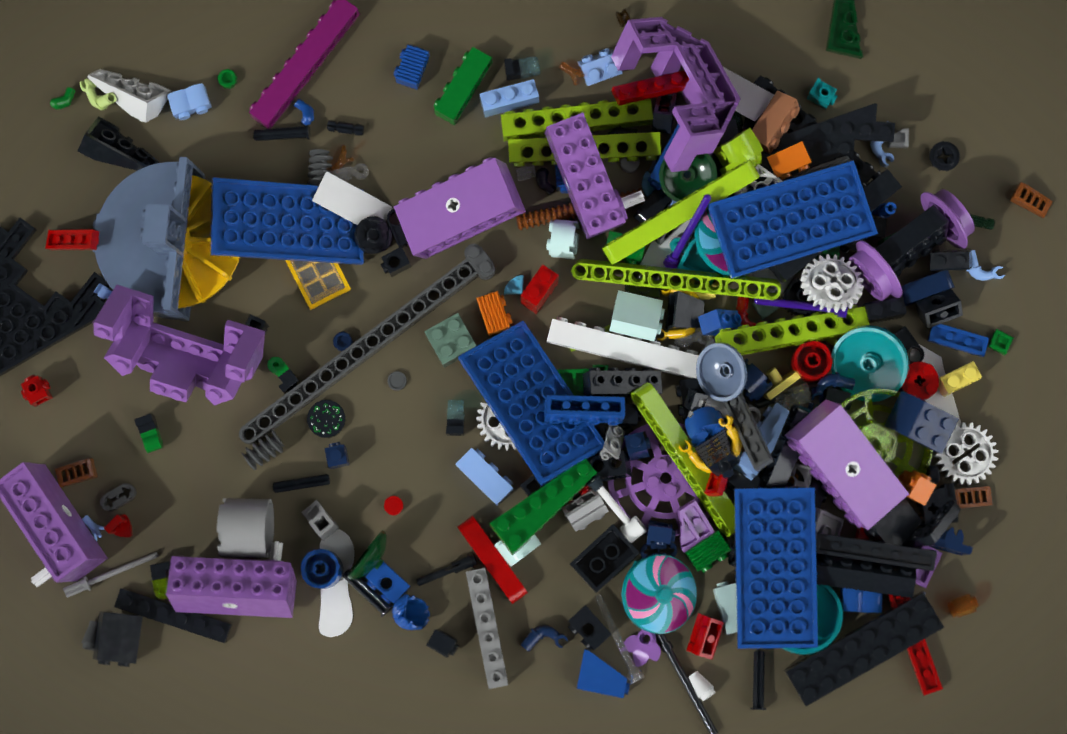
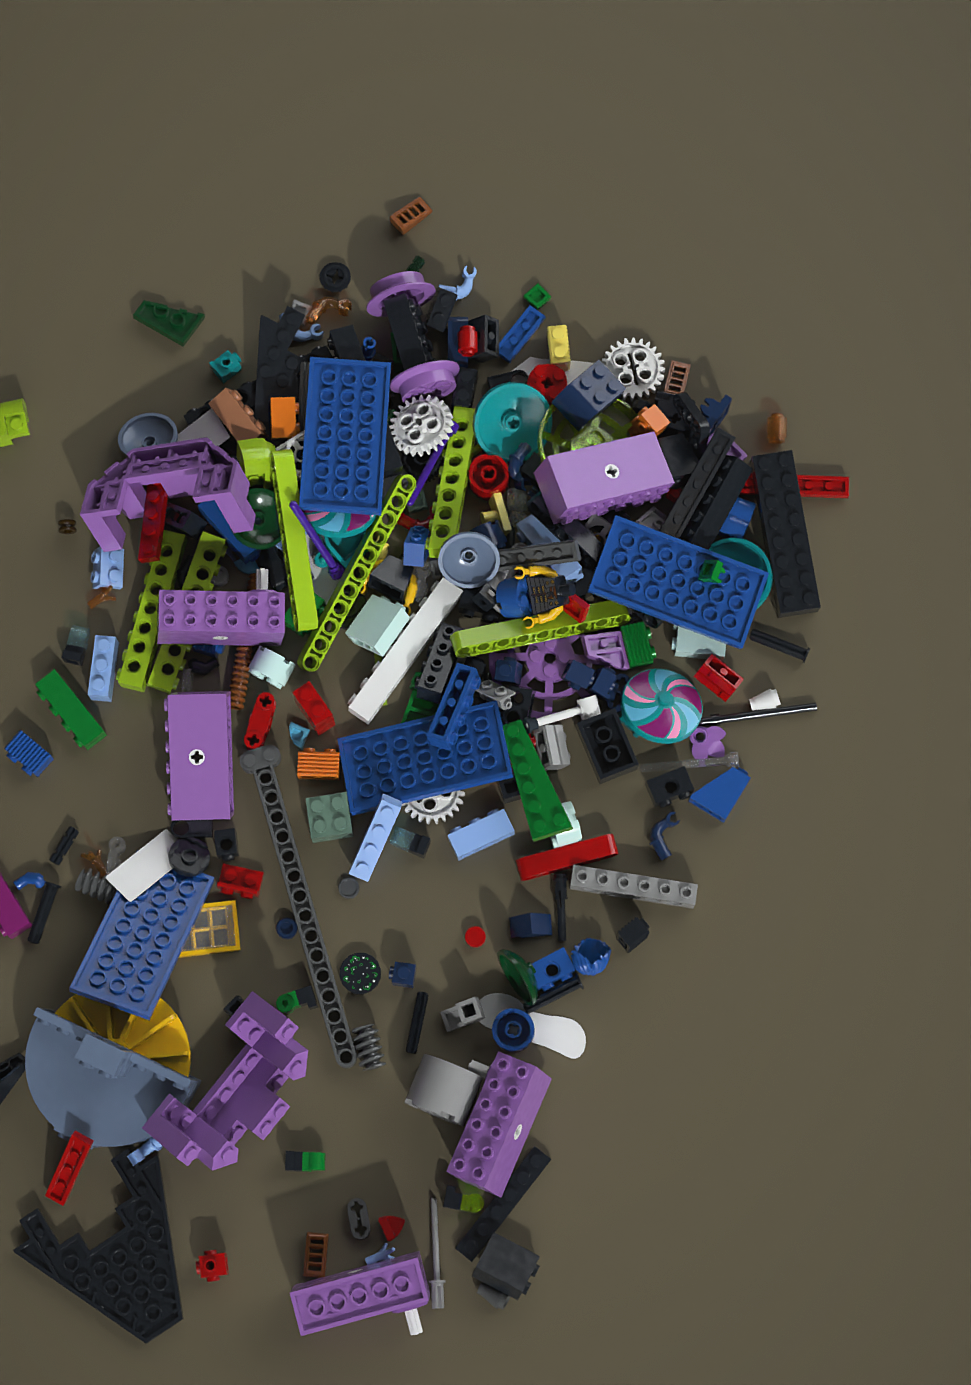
camera: 70 degrees left, 5 degrees down
none -> sand blue dish [118,413,178,457]
none -> red bracket [216,863,264,899]
none -> red piece [244,692,276,750]
none -> clear orange piece [306,297,352,324]
none -> light blue brick [349,793,402,882]
none -> red brick [458,325,478,357]
none -> dark blue slope [509,913,553,939]
none -> dark blue brick [561,660,595,691]
none -> green tile [698,560,726,583]

